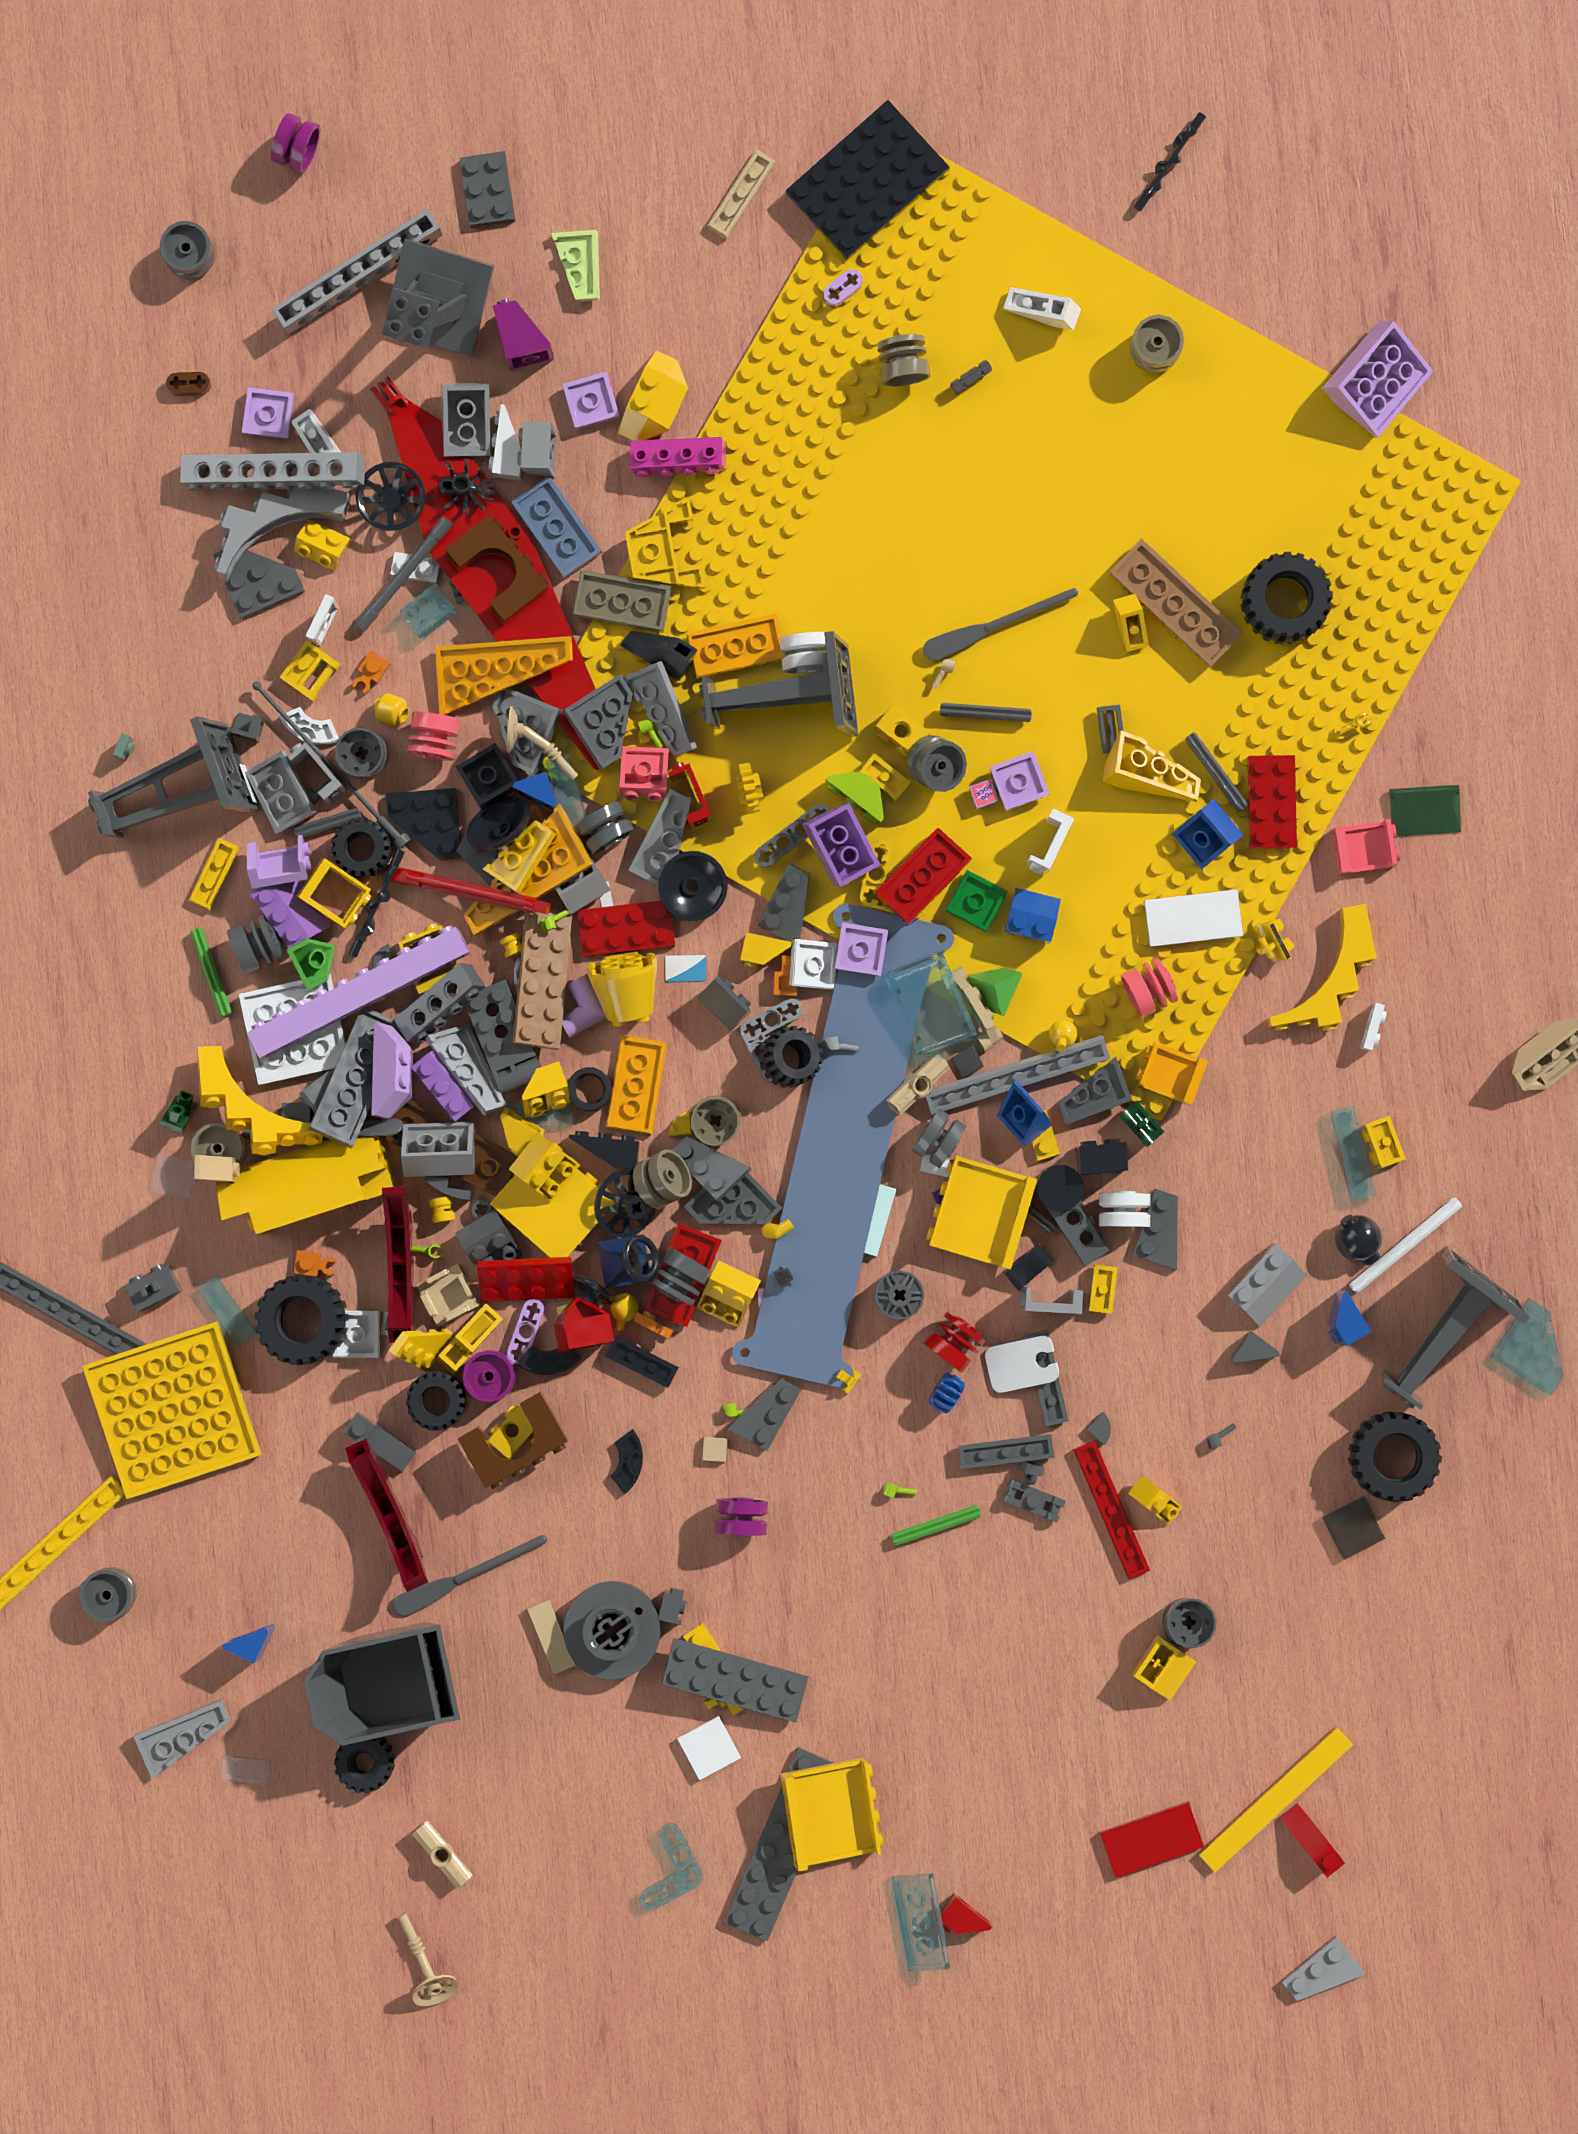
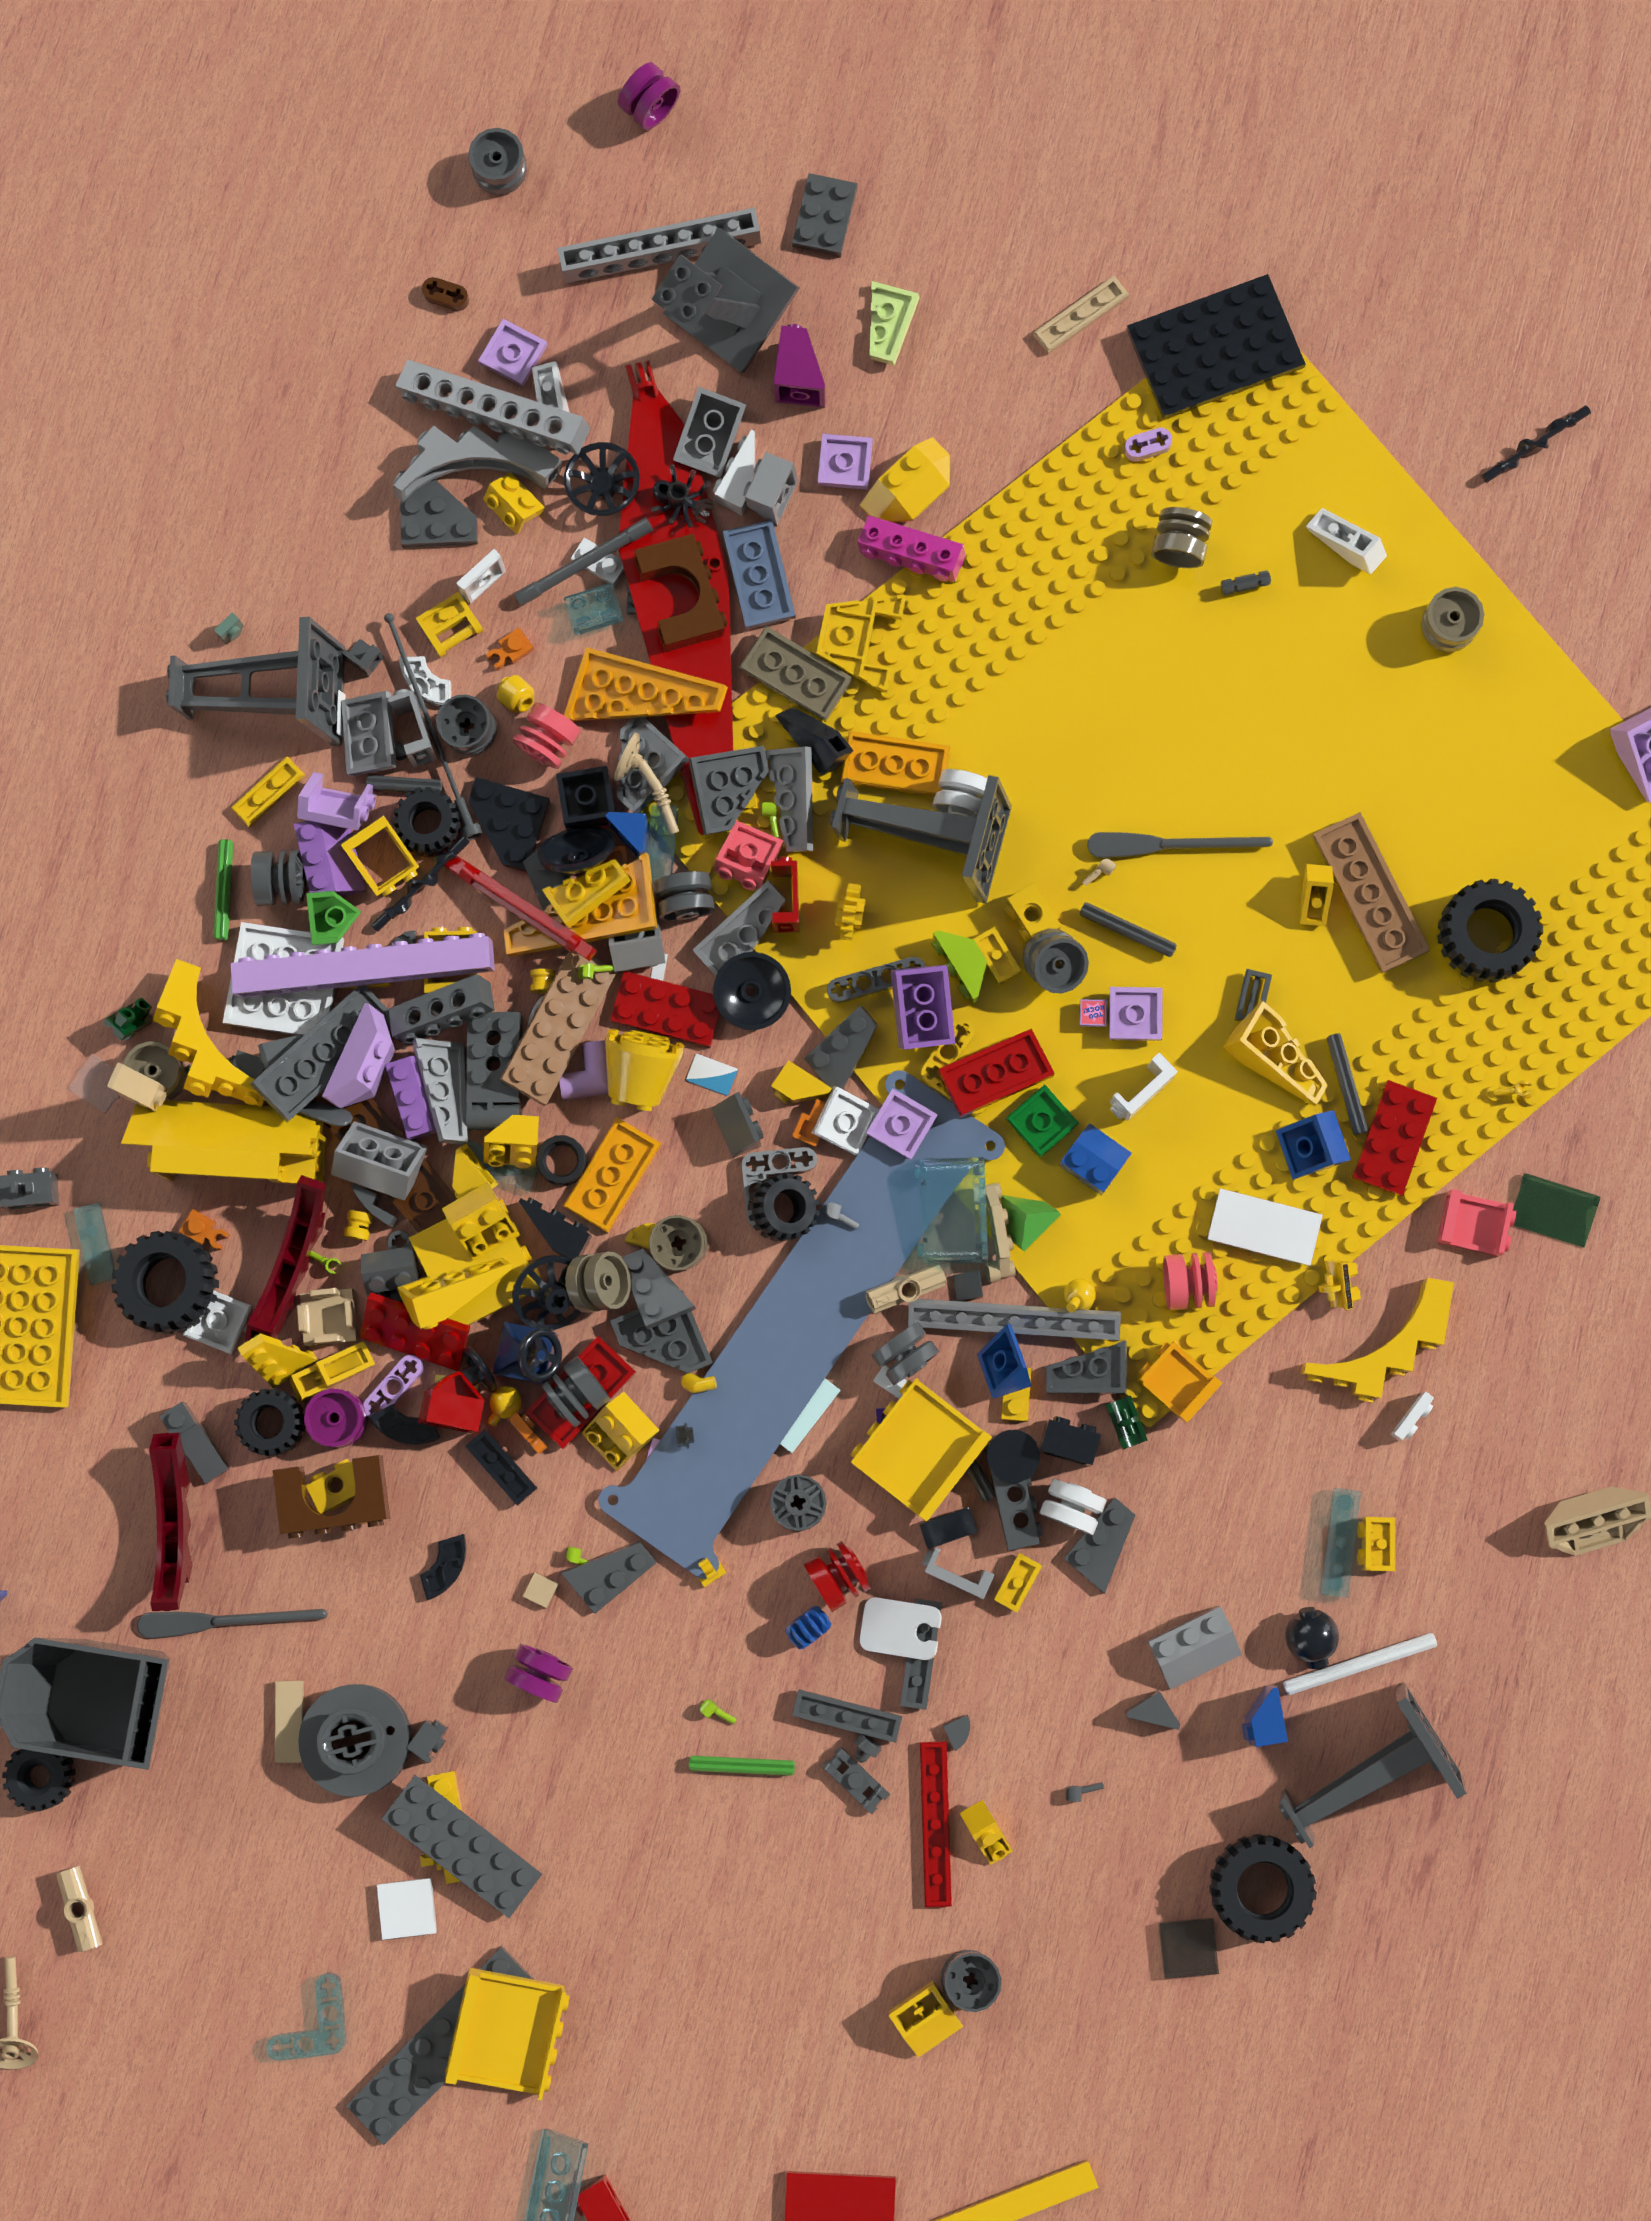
camera: 30 degrees right, 5 degrees down
clear light blue plate [1491,1298,1564,1396] -> none
none -> yellow wedge [397,1258,512,1329]

